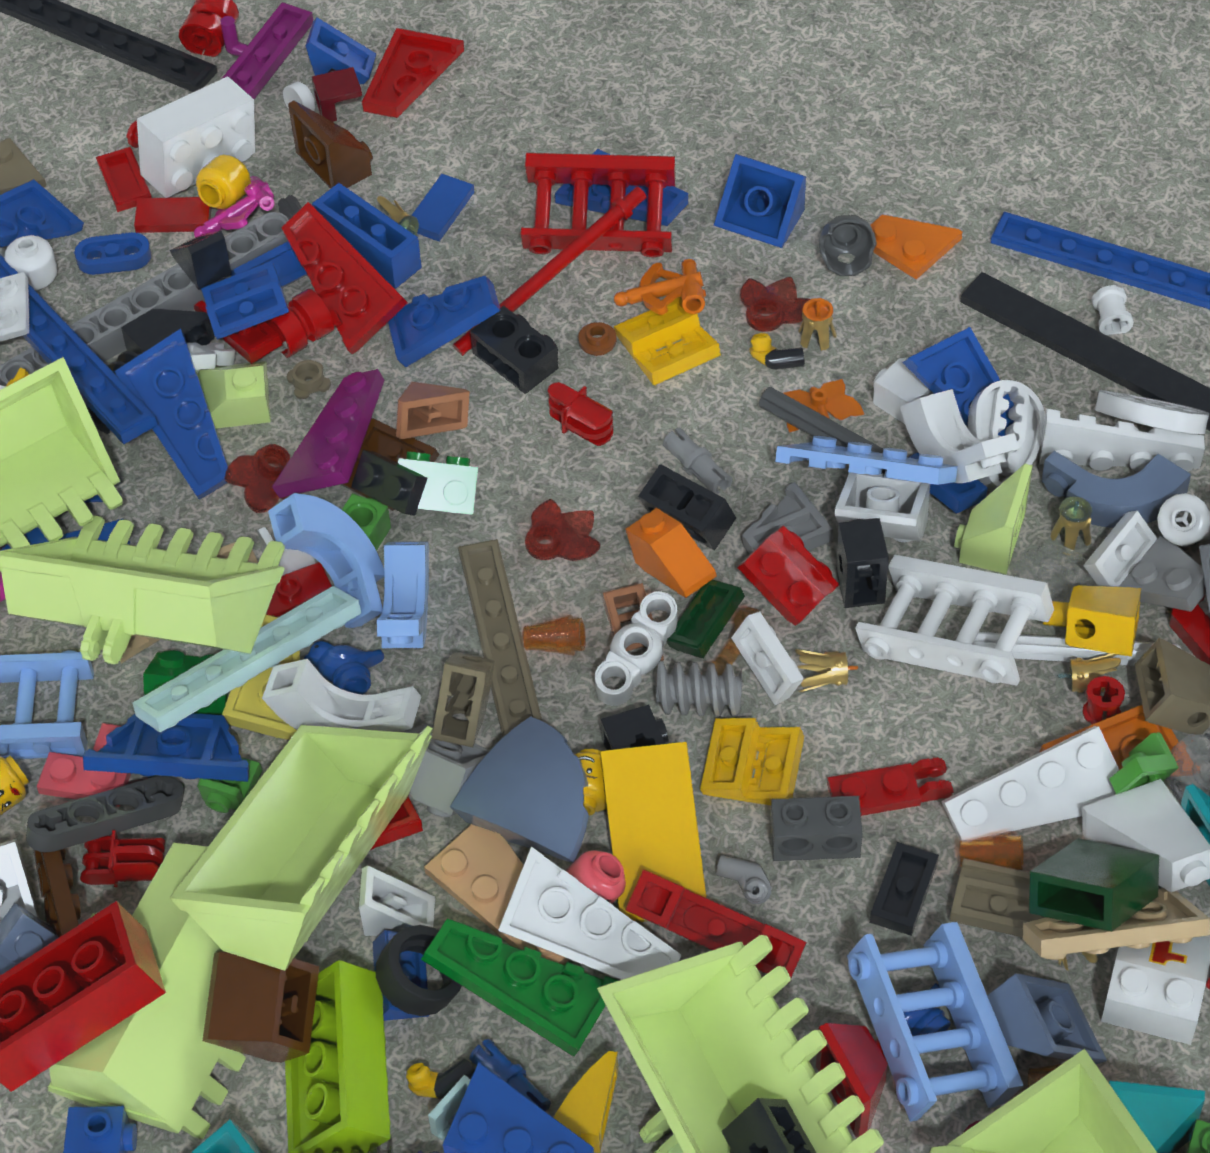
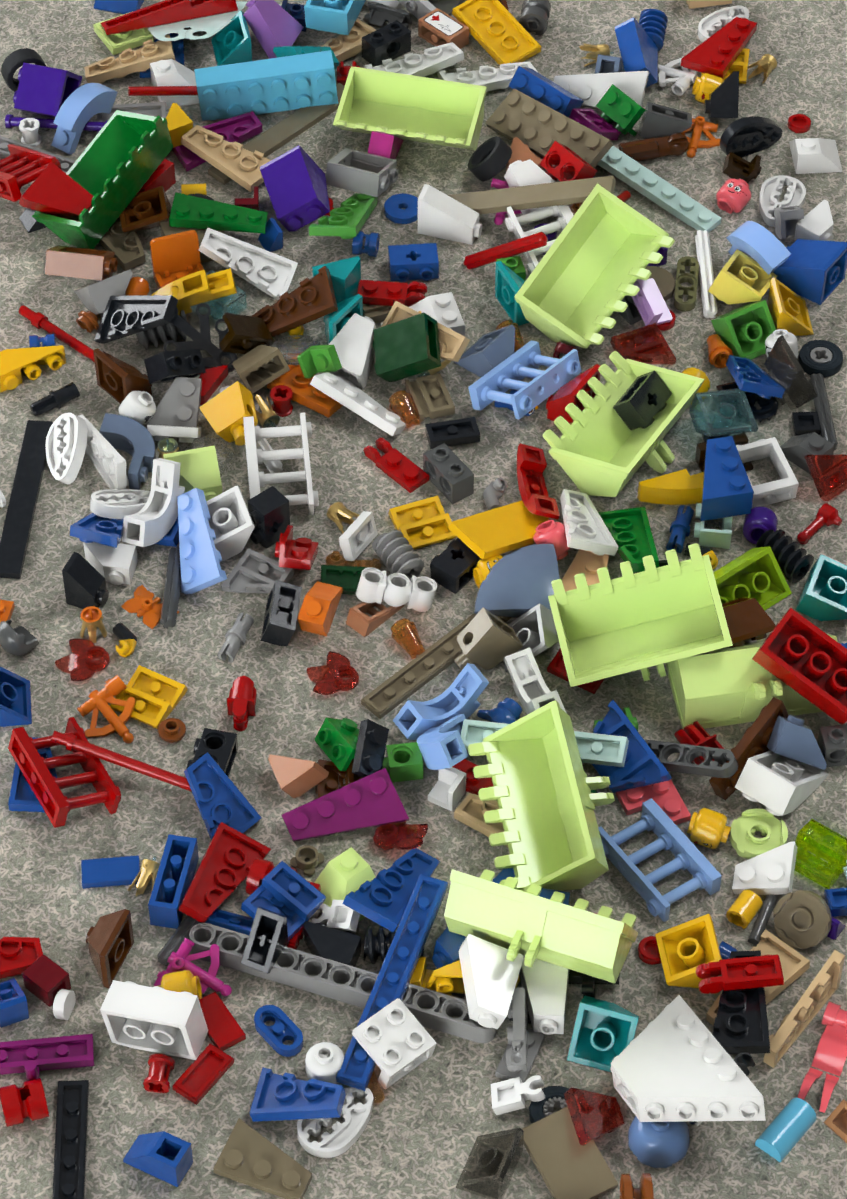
camera: 125 degrees left, 5 degrees down
none -> black slope [62,552,109,609]
none -> blue slope [123,1131,193,1187]

